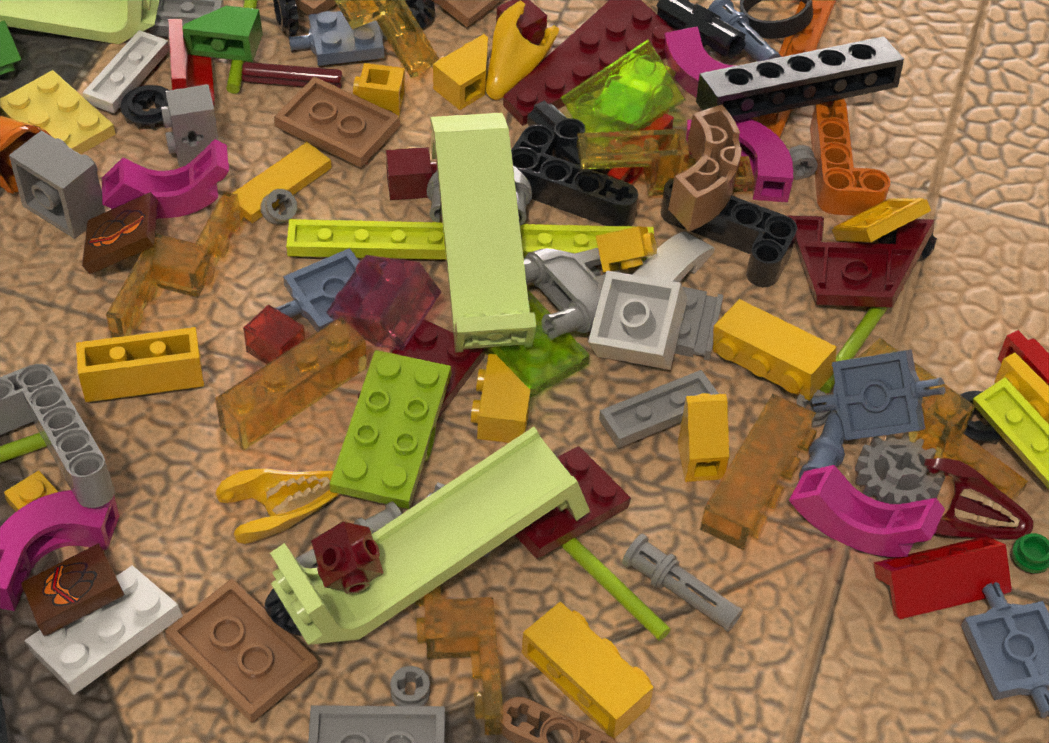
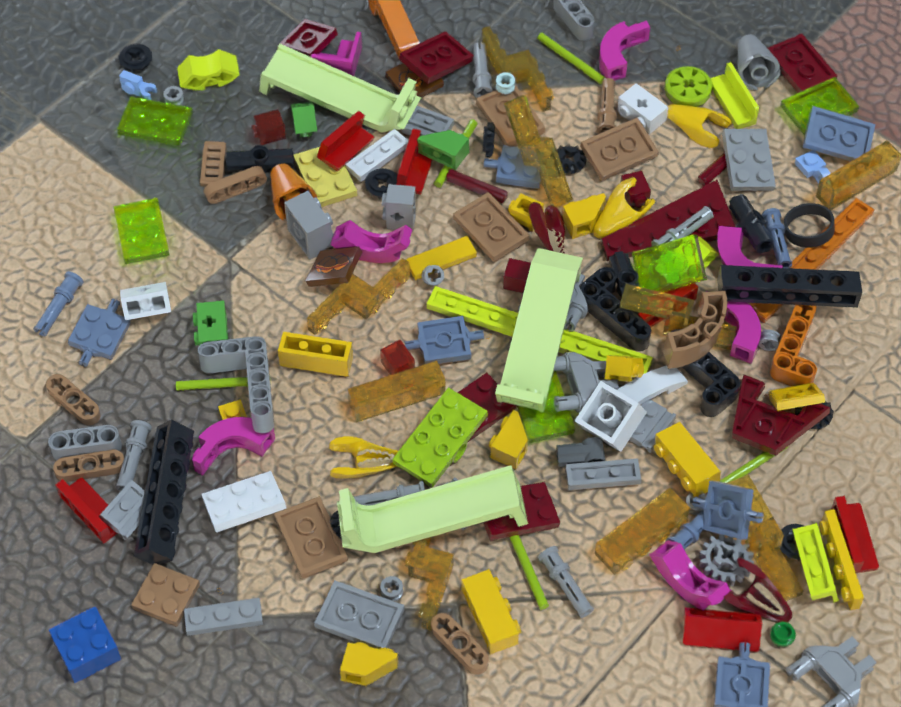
camera: 25 degrees right, 5 degrees up
reddish brown tile [21,543,125,636] -> none
dark red brick [311,521,384,594] -> none
clear pink slope [326,255,441,351] -> none
yellow slope [678,393,729,482] -> none
none -> red panel [317,111,374,171]
none -> dark red animal [529,202,565,254]
none -> dark grey piece [556,437,606,467]
none -> light grey pin [651,206,714,257]

